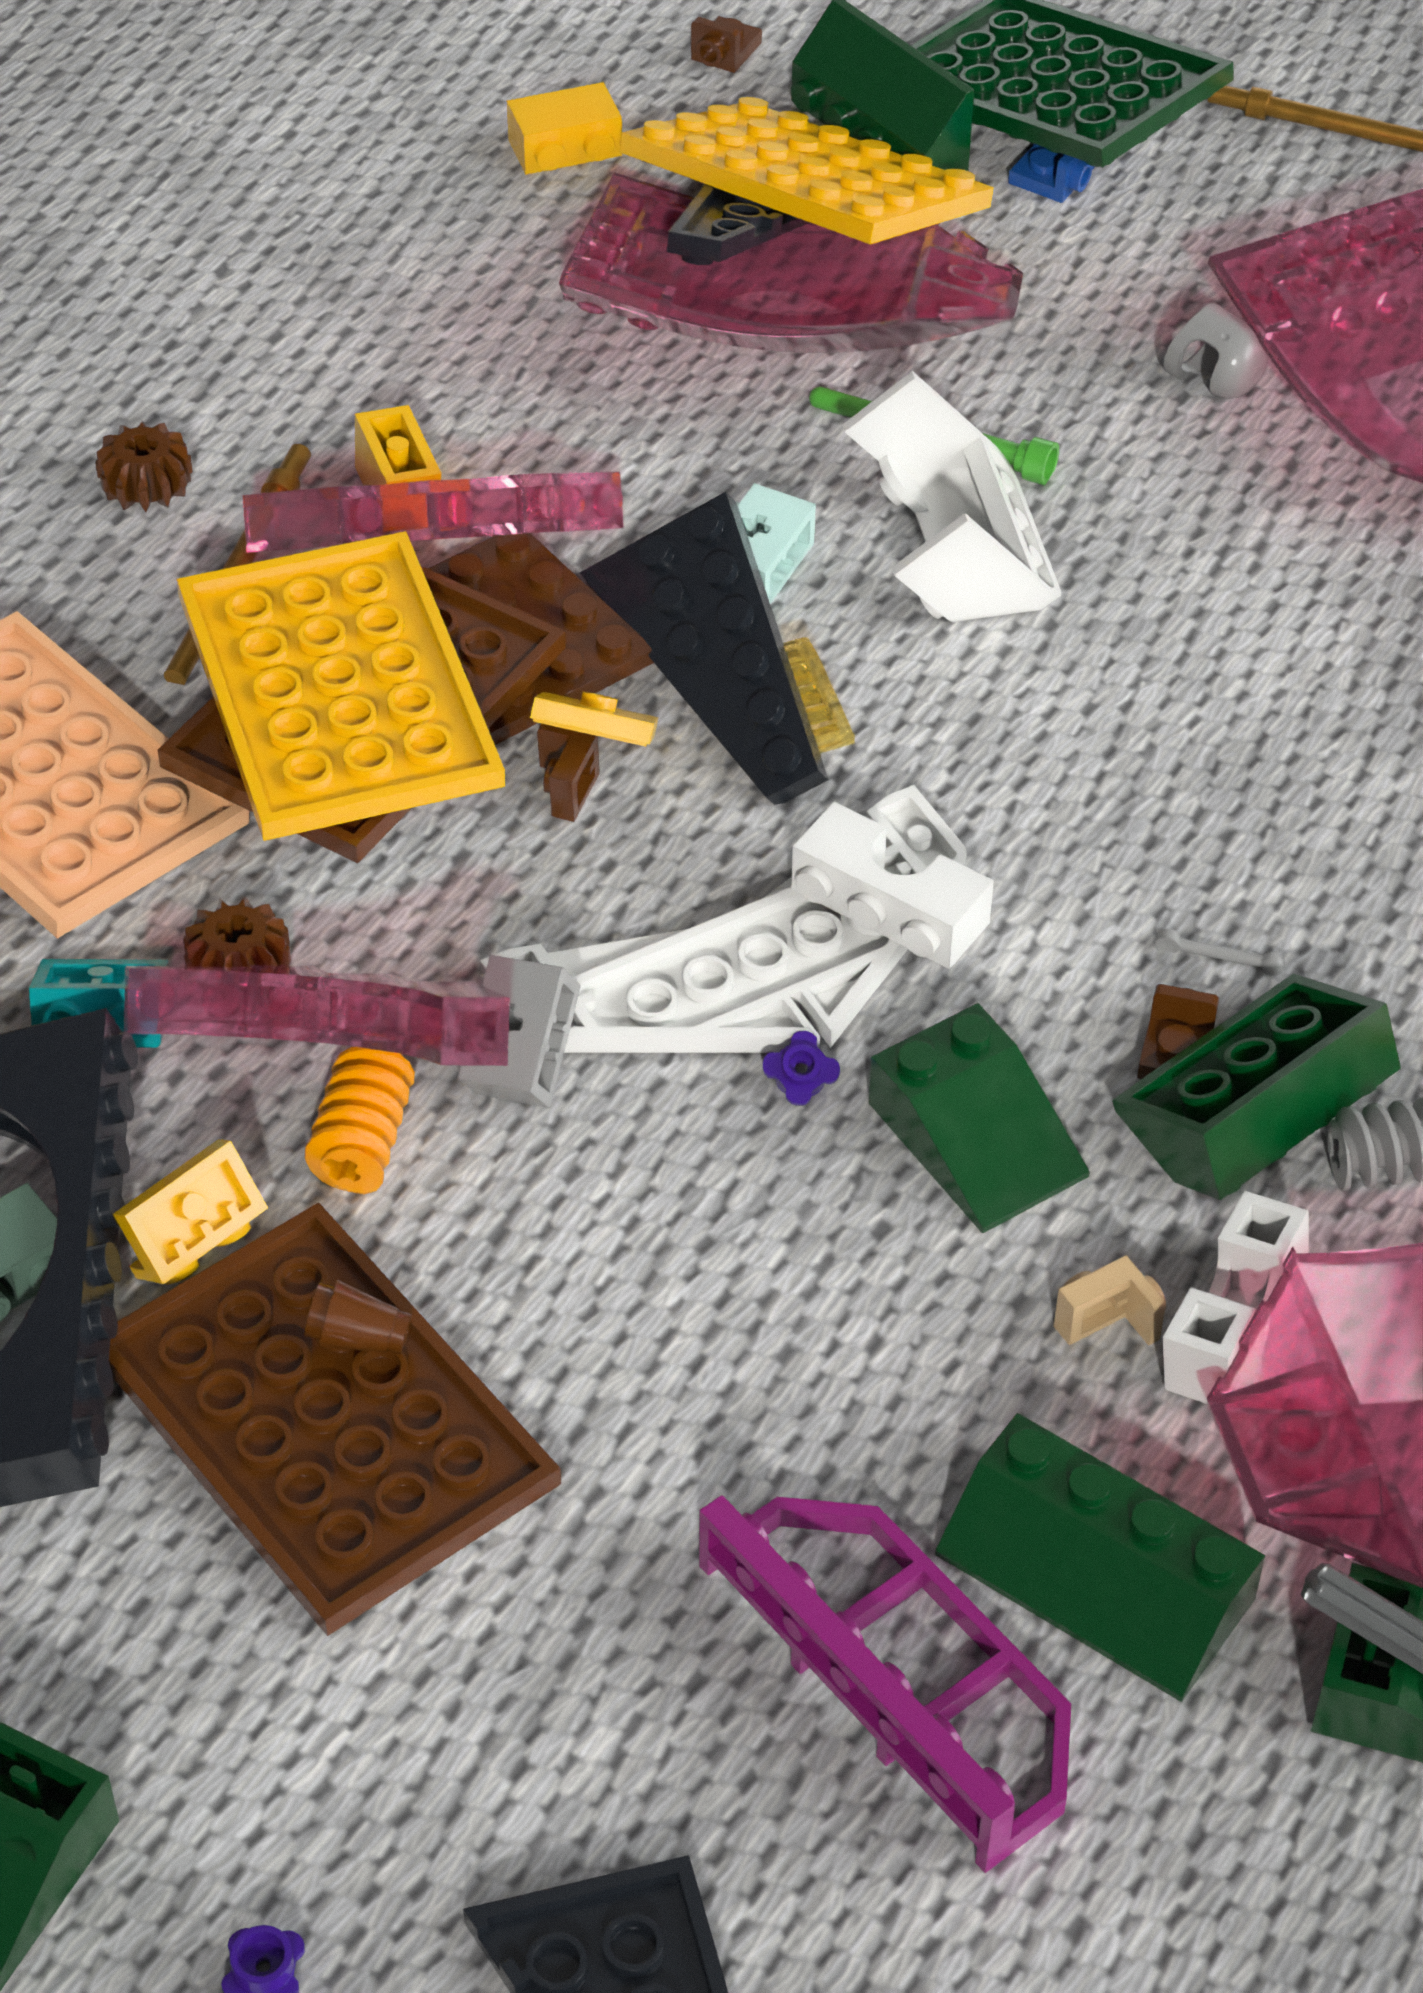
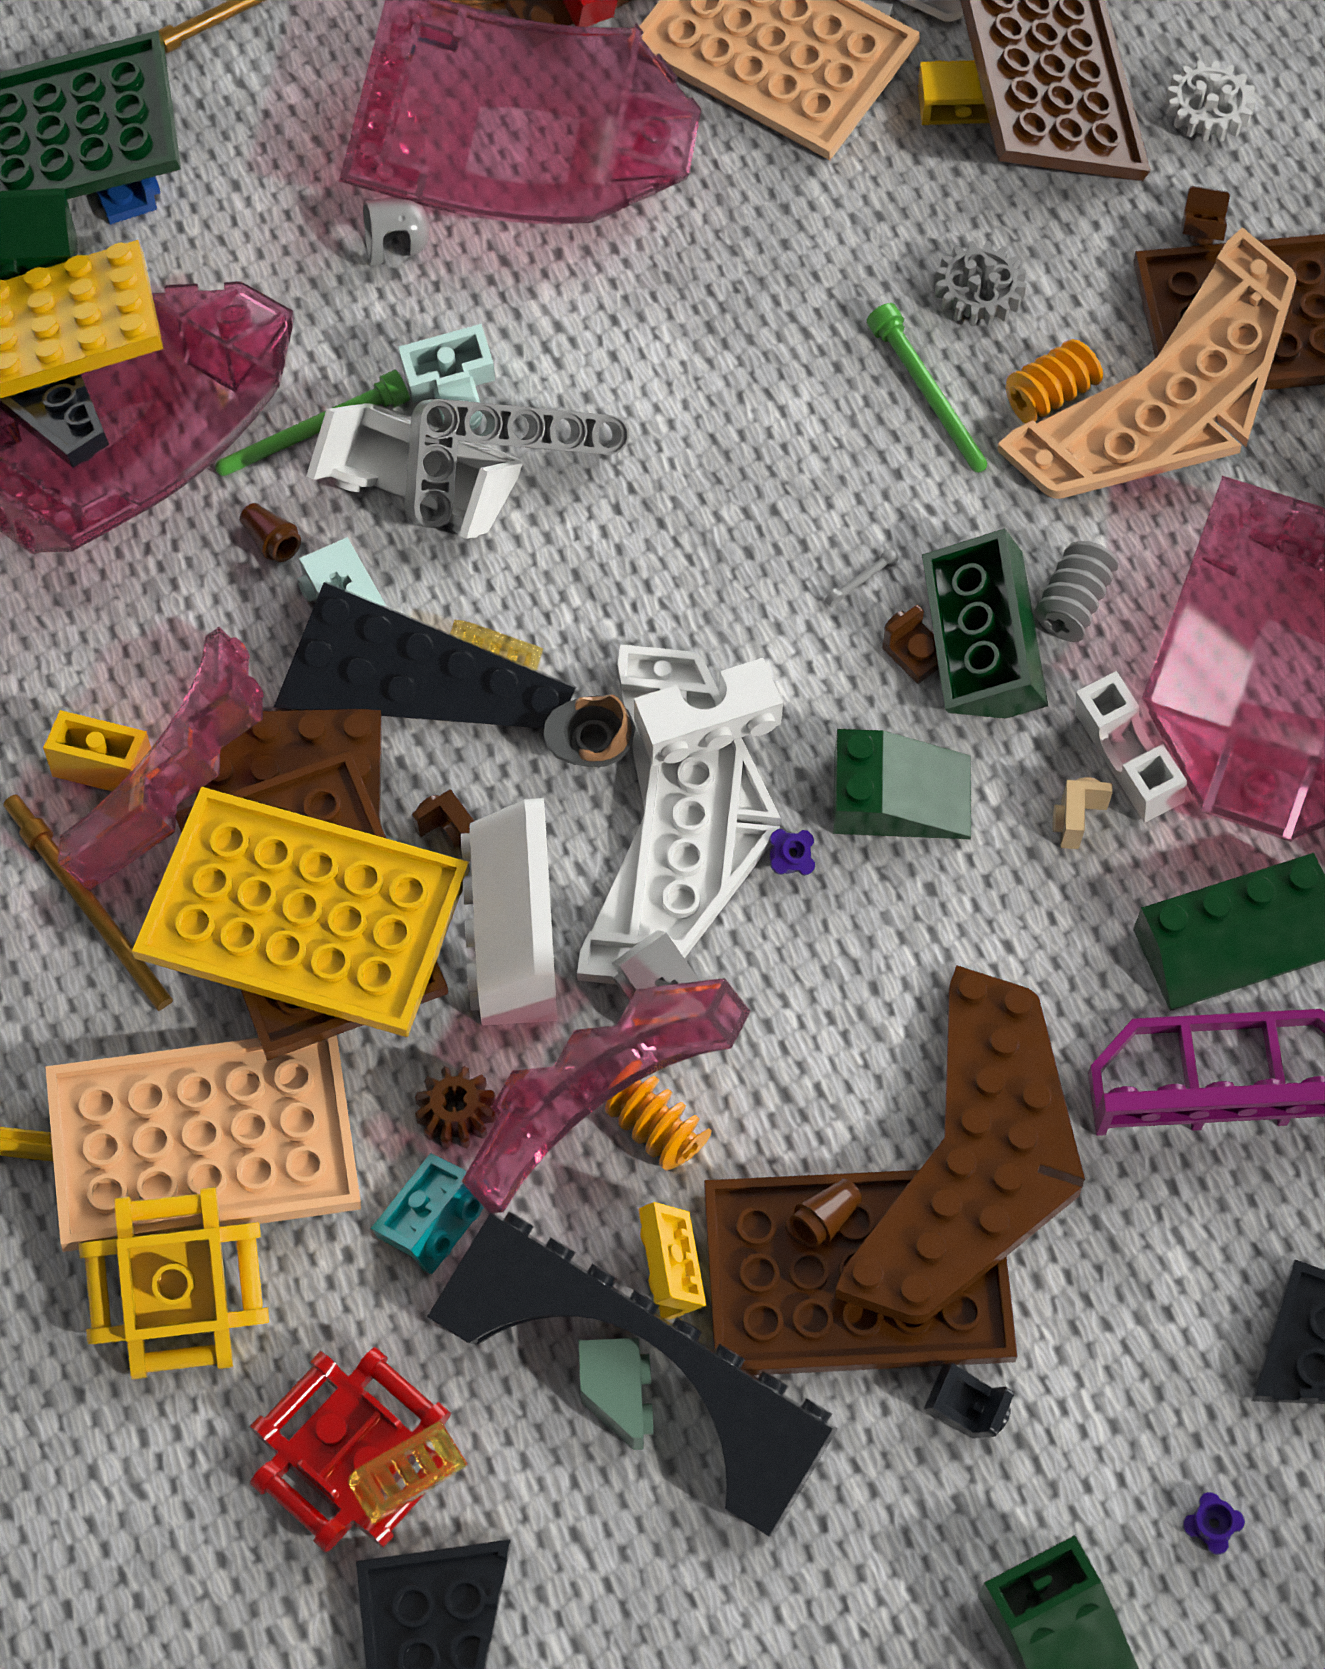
camera: 55 degrees left, 15 degrees up
yellow plate [530,692,659,747] -> none
none -> reddish brown cone [239,503,301,562]
none -> light aqua brick [398,324,495,431]
none -> light grey beam [405,399,629,528]
none -> white windscreen [461,798,557,1026]
none -> dark grey piece [543,694,635,769]
none -> reddish brown wing [835,965,1085,1324]
none -> black bracket [923,1363,1014,1438]

